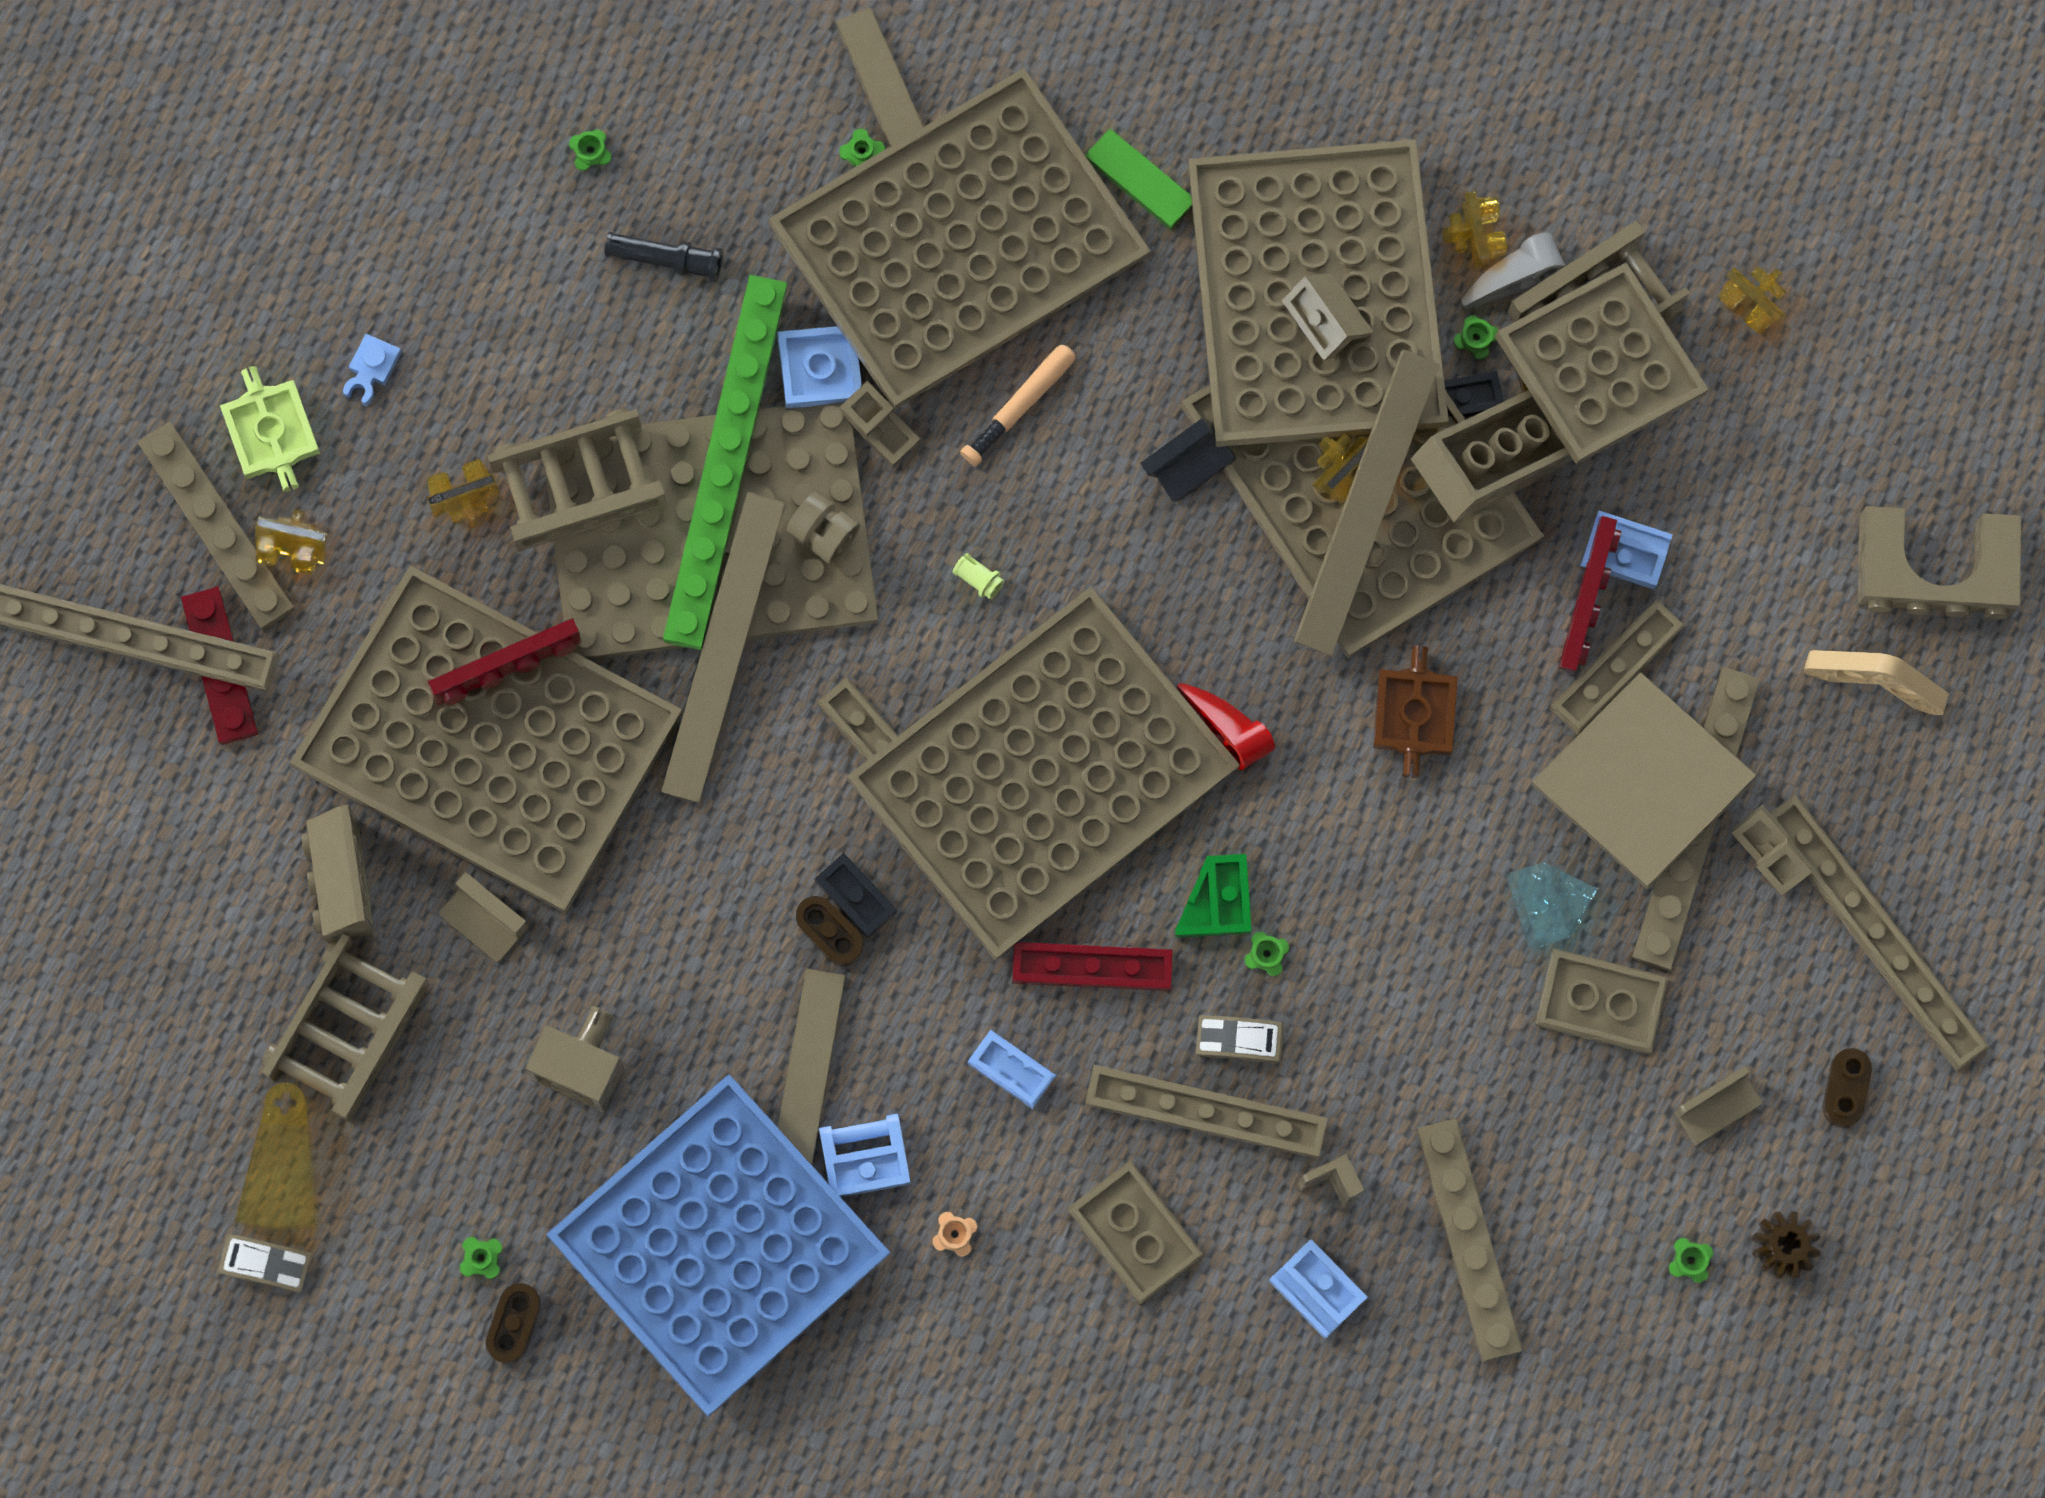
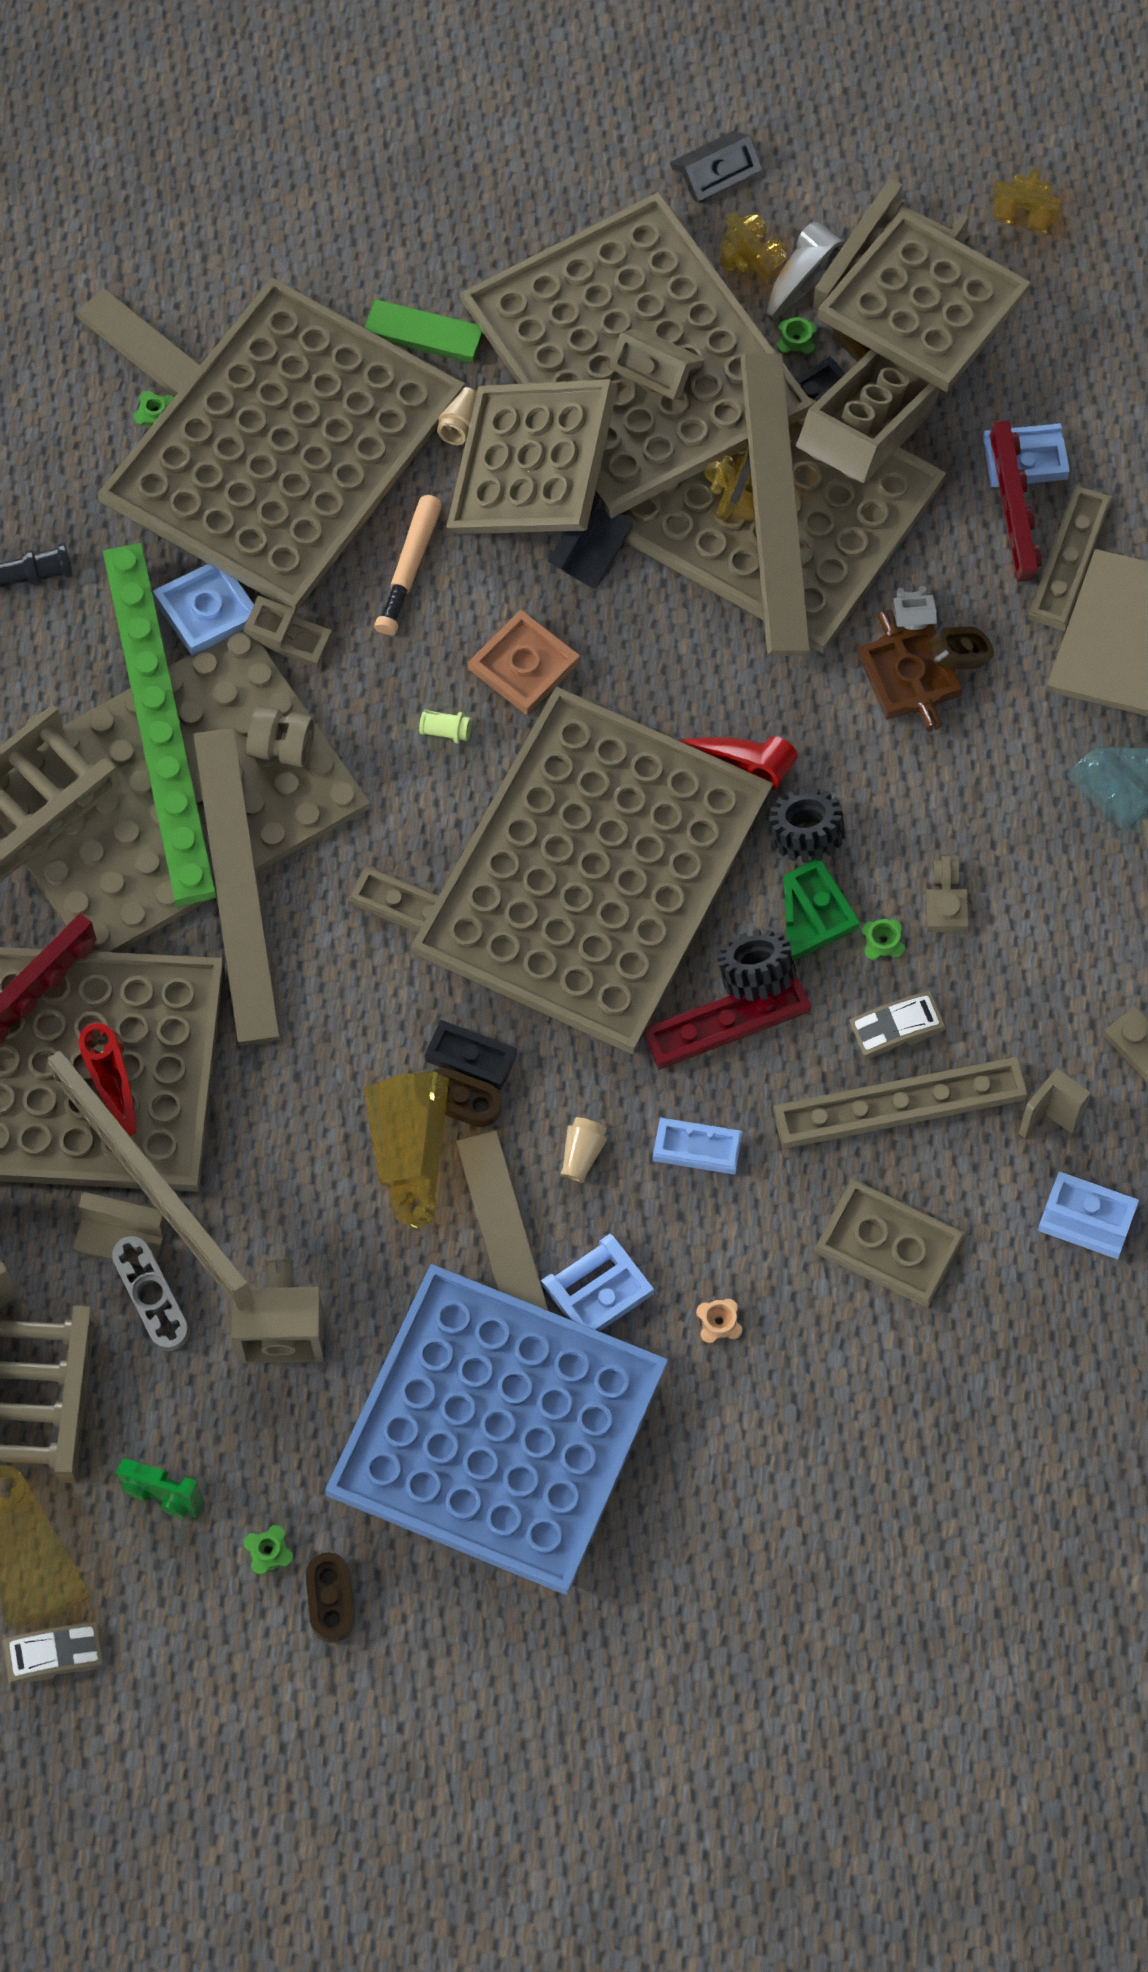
camera: 20 degrees left, 10 degrees down
none -> dark tan tile [48,1050,254,1311]
none -> red piece [78,1023,137,1136]
none -> light grey beam [112,1236,190,1351]
none -> green wing [116,1458,205,1519]
none -> clear yellow piece [363,1071,449,1228]
none -> tan cone [437,388,477,445]
none -> dark tan plate [446,379,618,534]
none -> nougat plate [468,610,580,716]
none -> tan cone [560,1117,607,1183]
none -> black panel [670,131,762,202]
none -> black tyre [717,930,796,1001]
none -> black tyre [769,788,845,862]
none -> light grey plate [893,586,937,630]
none -> dark tan plate [925,856,969,932]
none -> dark brown plate [929,626,994,670]

